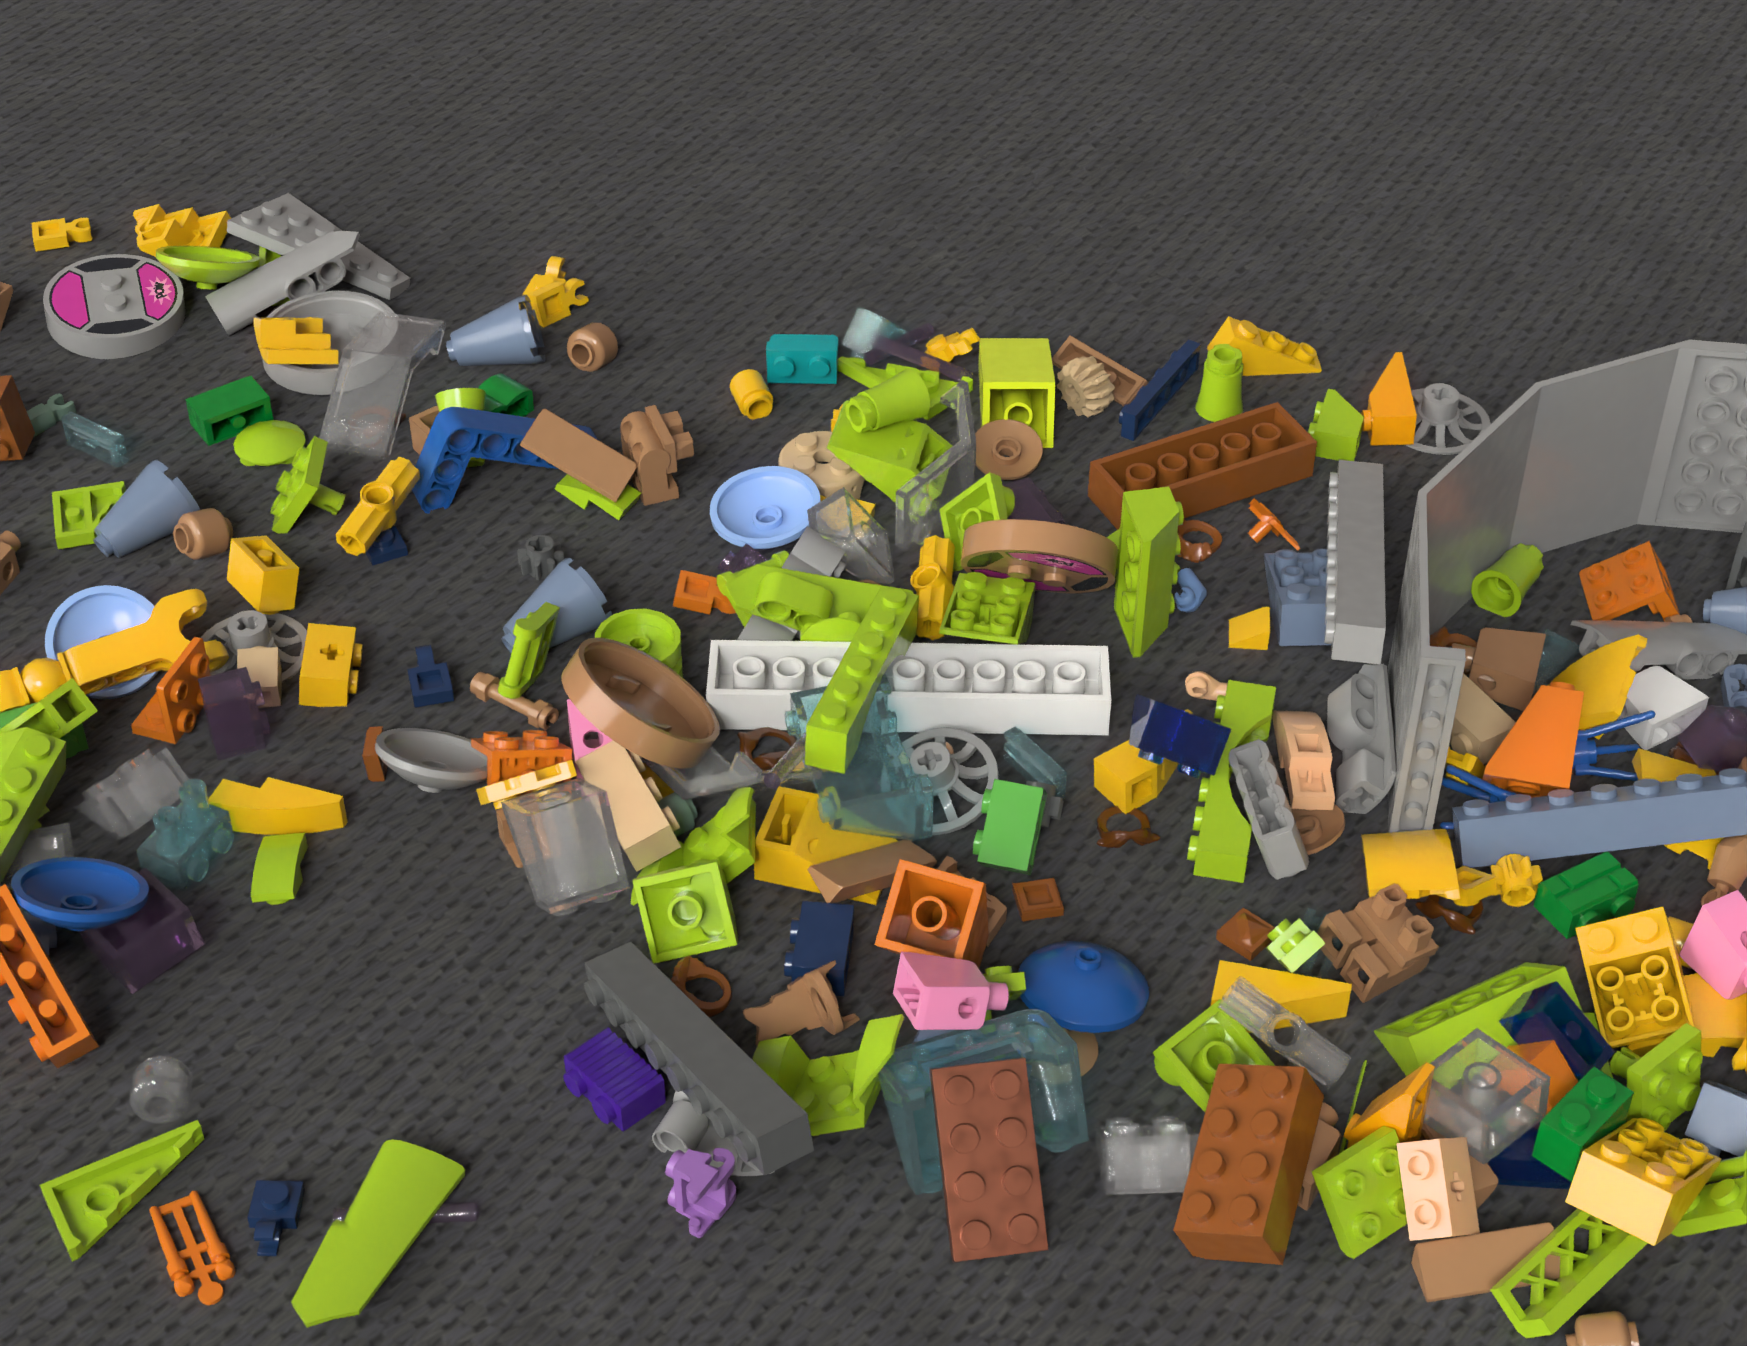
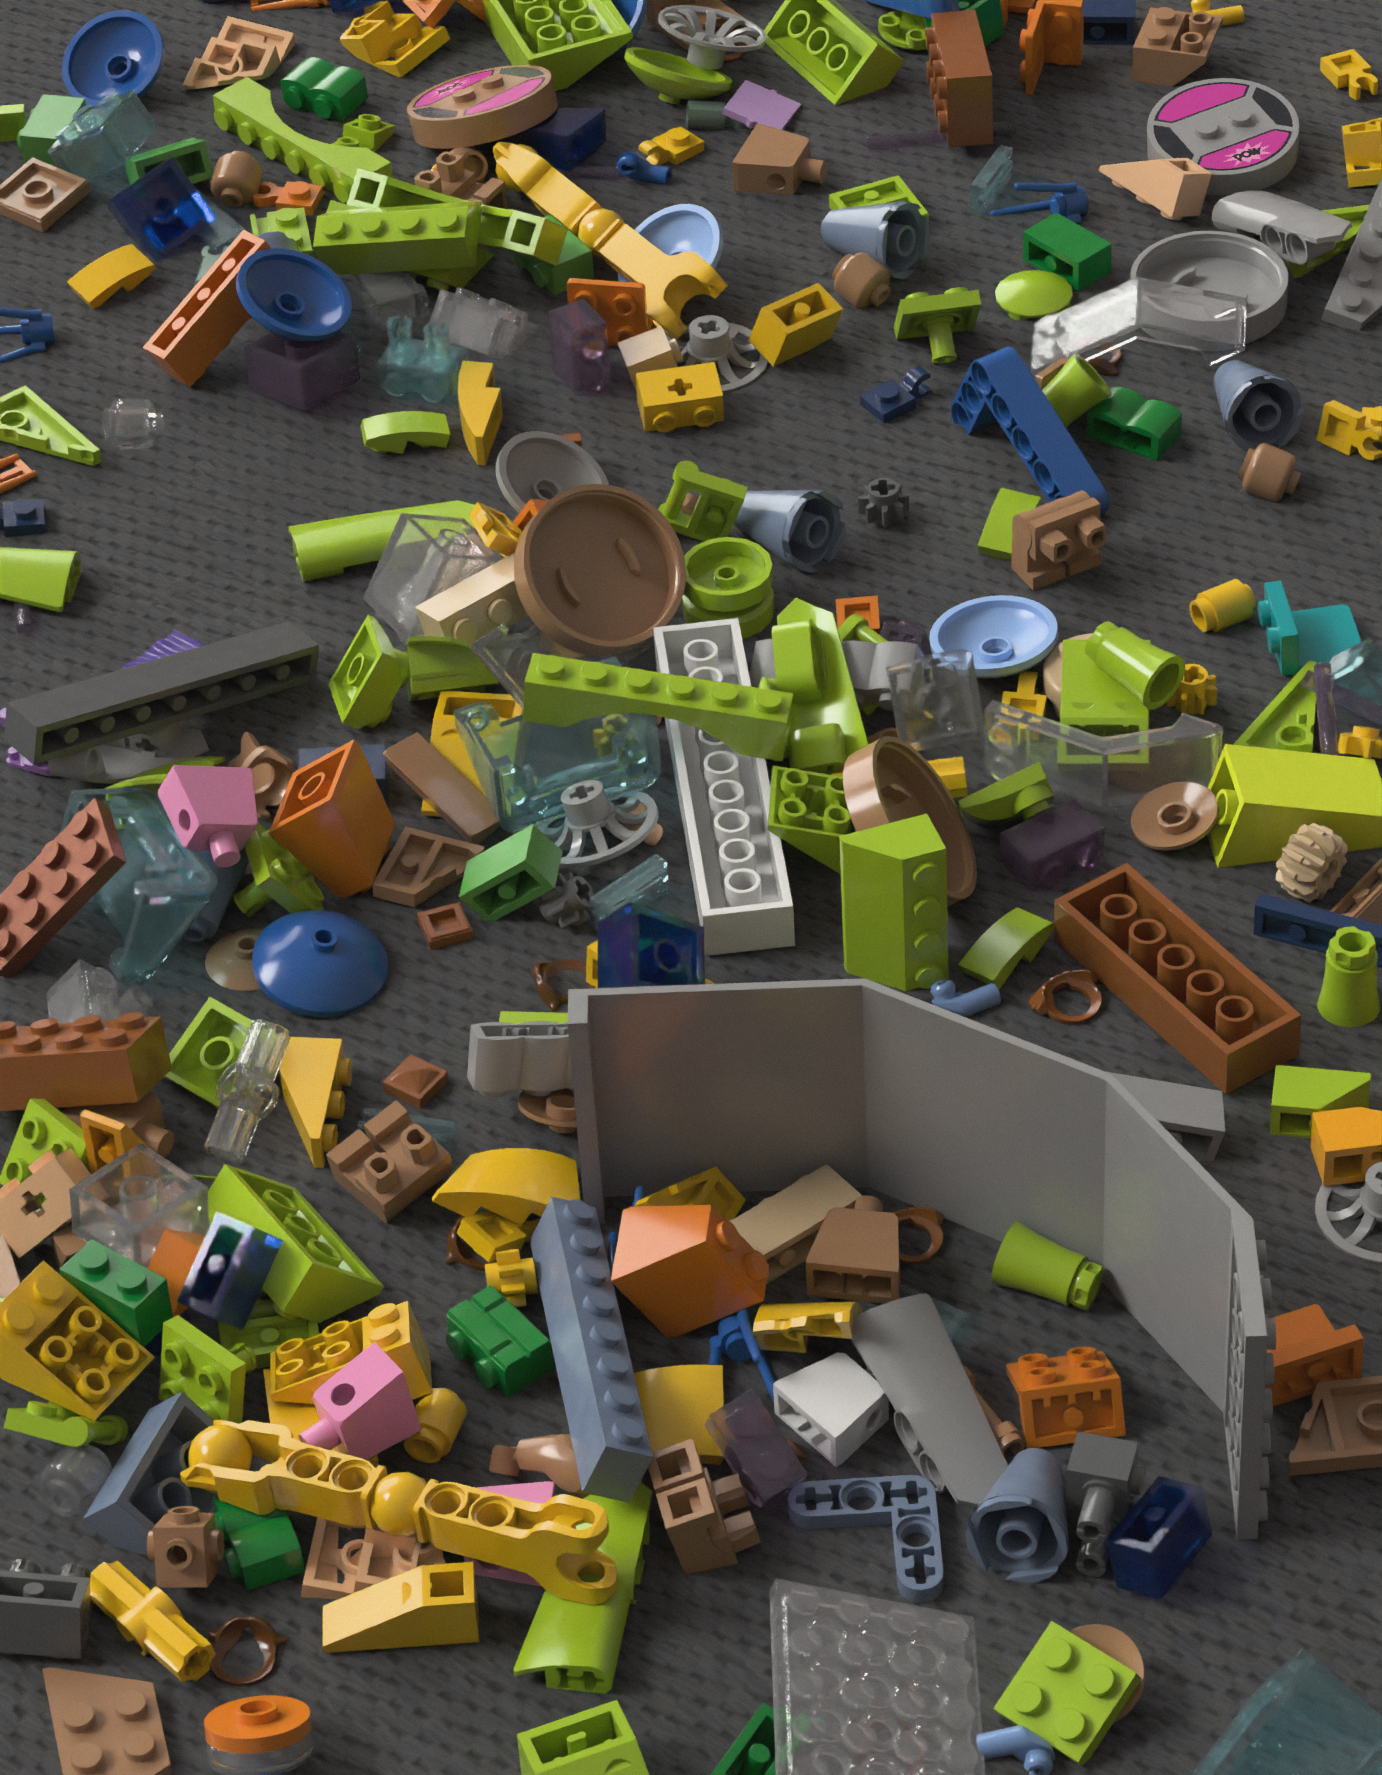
camera: 85 degrees right, 0 degrees up
sand green bar [27,393,76,437] -> none
lime dish [156,246,260,289] -> none
yellow slope [254,317,338,364] -> none
yellow piece [336,457,420,556] -> none
dark blue plate [407,645,454,708] -> none
medium nougat slope [520,409,637,502] -> none
dark orange piece [671,956,732,1017] -> none
bar [764,732,806,789] -> none
orange piece [1248,498,1300,551] -> none
slope [1265,918,1326,973] -> none
none -> lime panel [288,500,477,582]
none -> blue plant [989,182,1089,224]
none -> light nougat slope [1099,158,1212,221]

